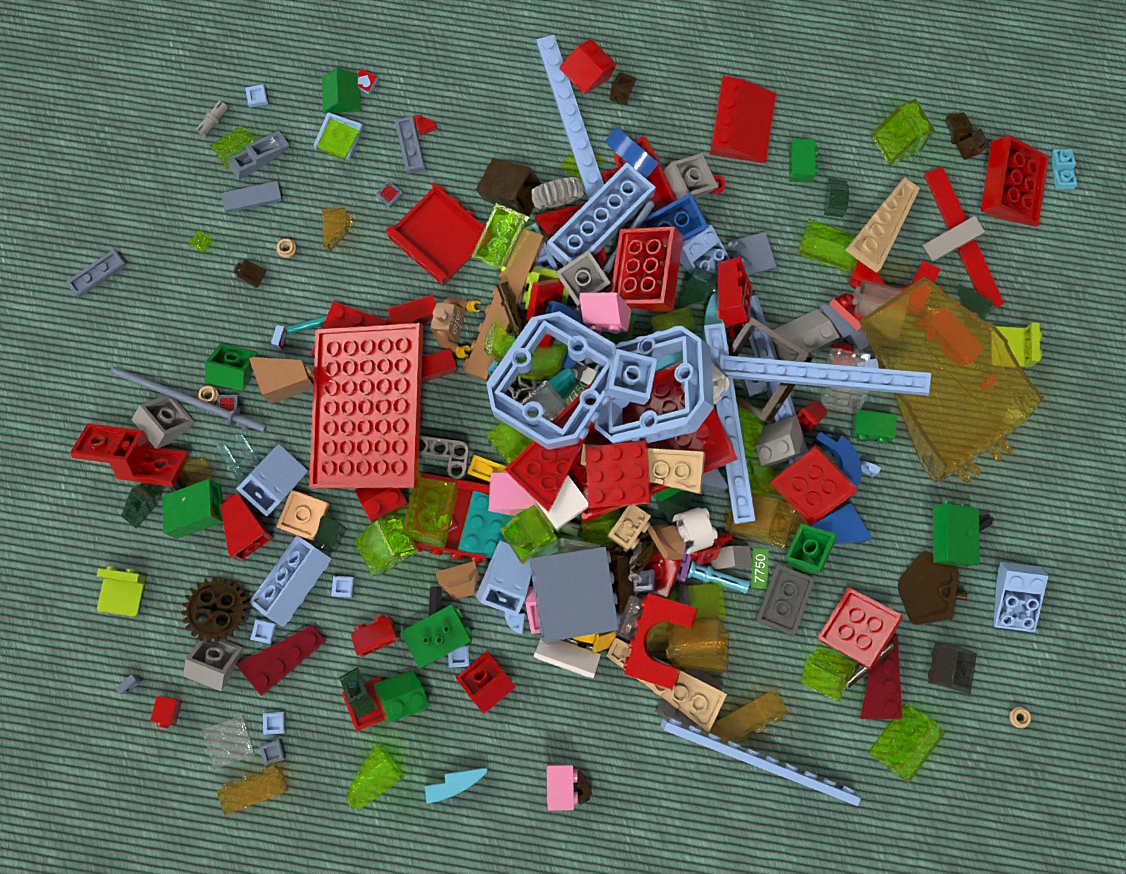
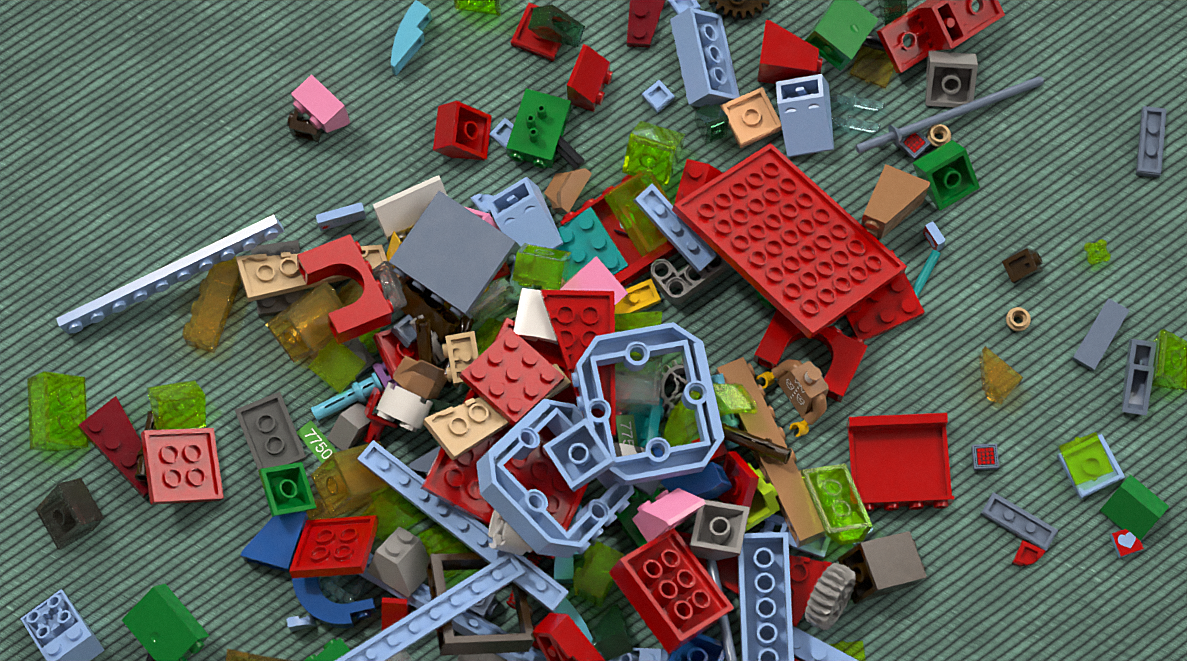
camera: 140 degrees right, 5 degrees down
green slope [373,670,429,724] -> none
dark brown animal [898,551,968,626] -> none
none -> light blue tile [316,202,366,231]
none -> light blue plate [633,184,717,272]

